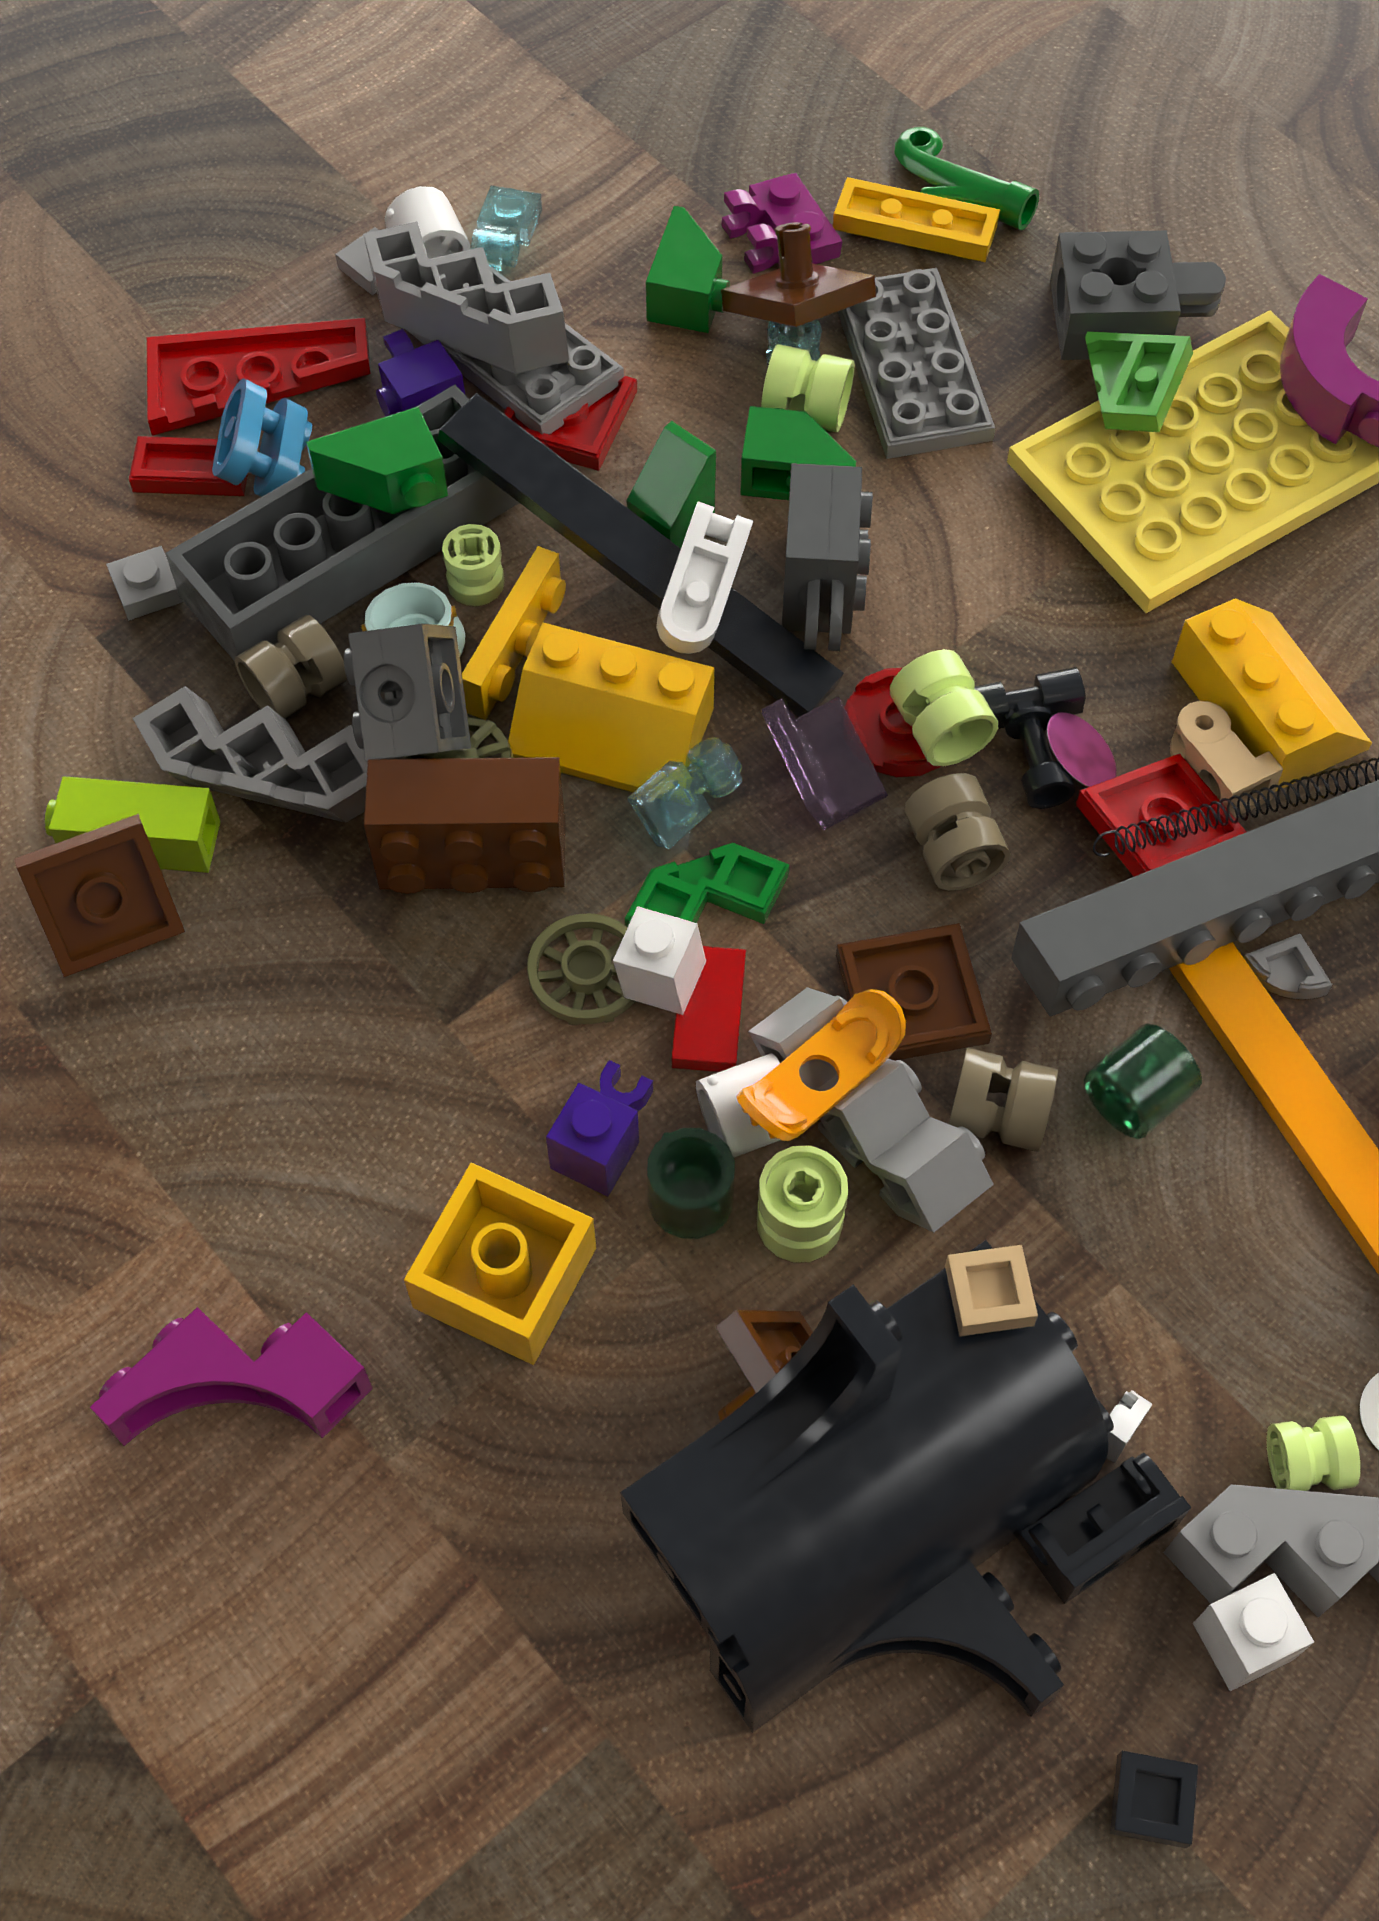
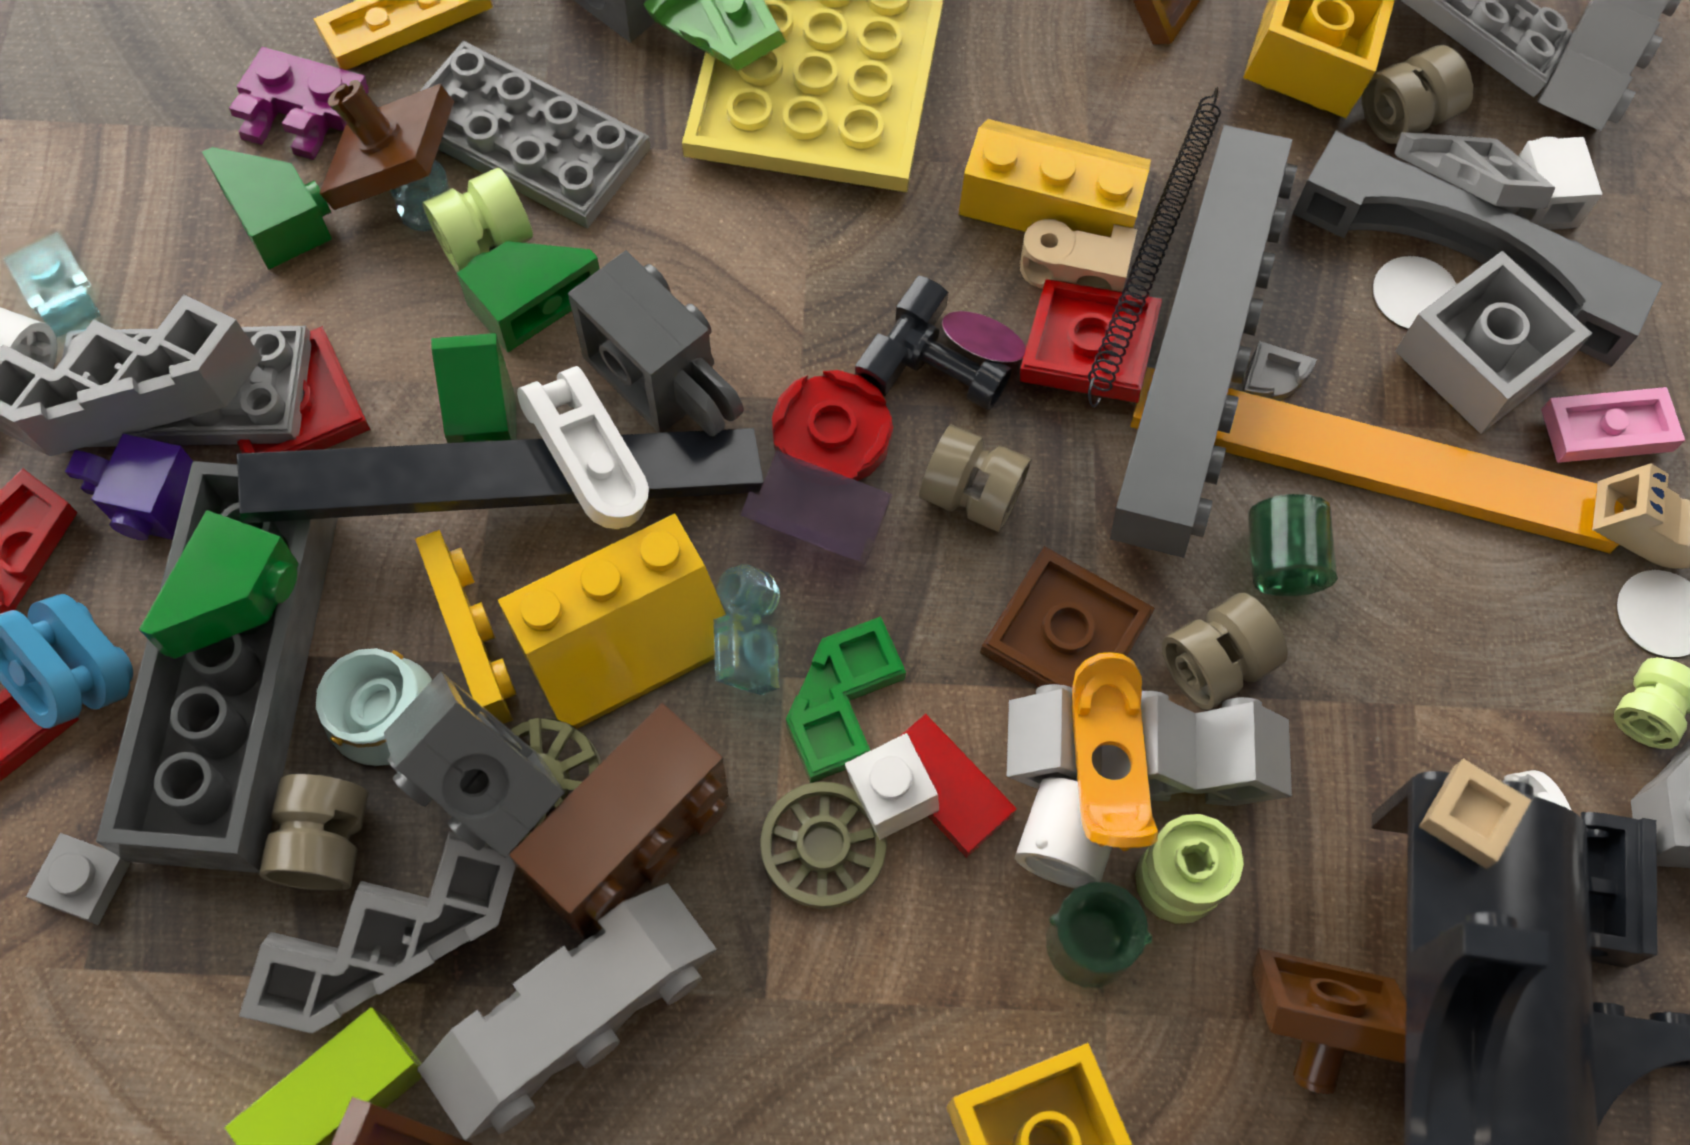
camera: 50 degrees left, 5 degrees up
yellowish green wheel [442,524,504,606] -> none
dark purple brick [546,1060,653,1197] -> none
yellowish green wheel [890,649,998,766] -> none
none -> light grey brick [418,883,717,1141]

